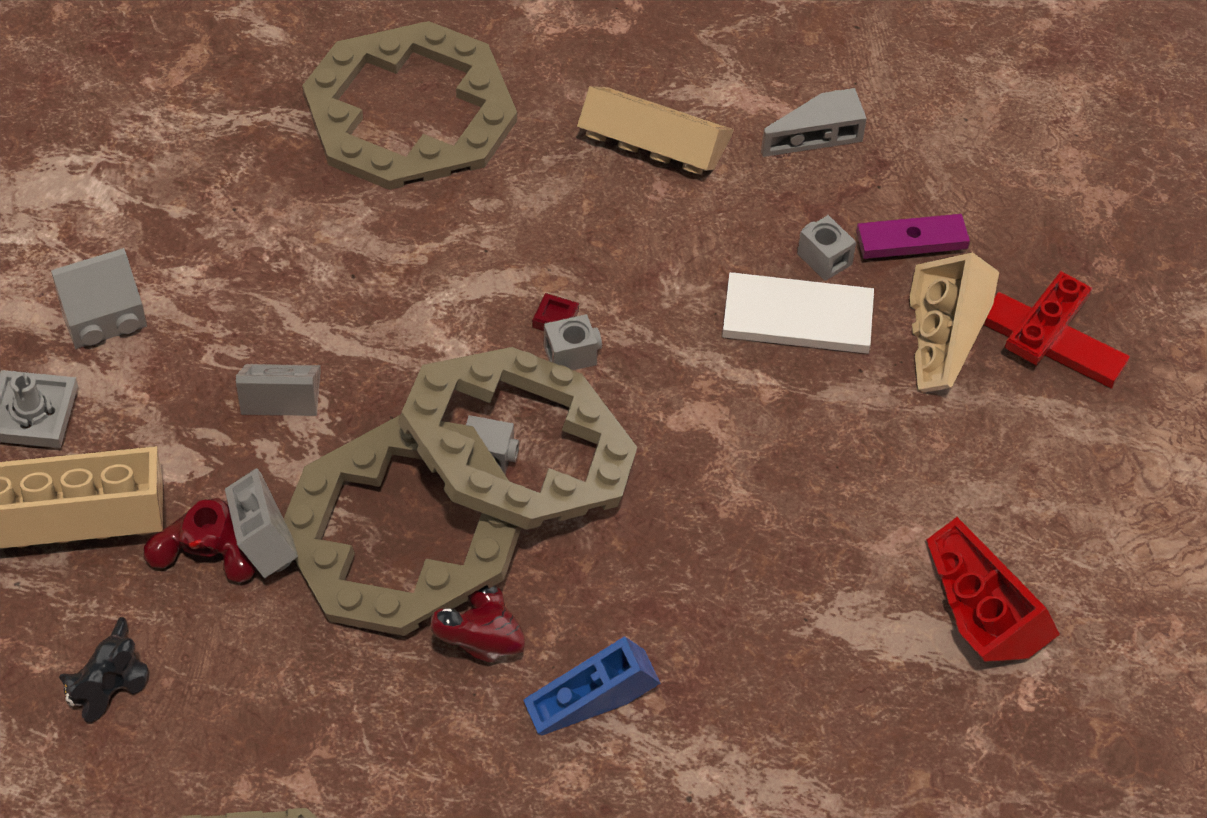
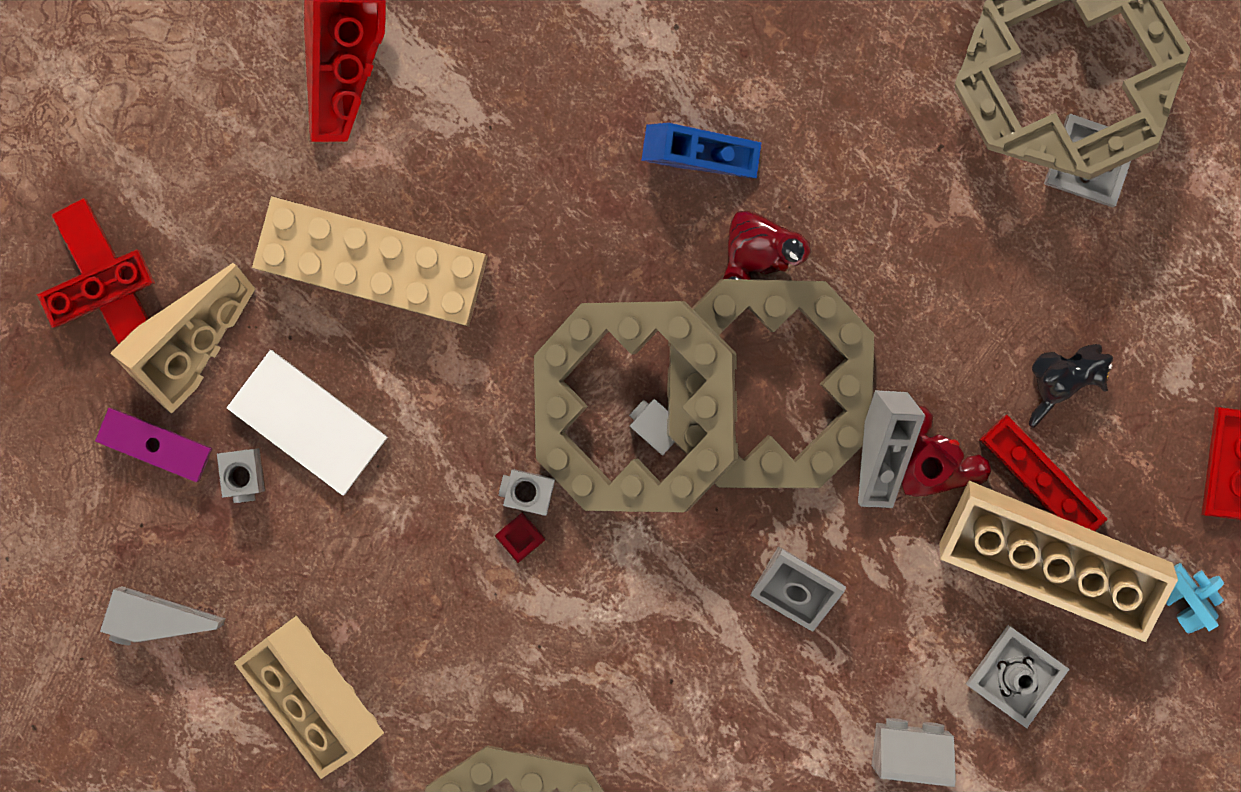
camera: 145 degrees left, 35 degrees up
none -> tan brick [252,196,488,327]
none -> red tile [979,415,1108,532]

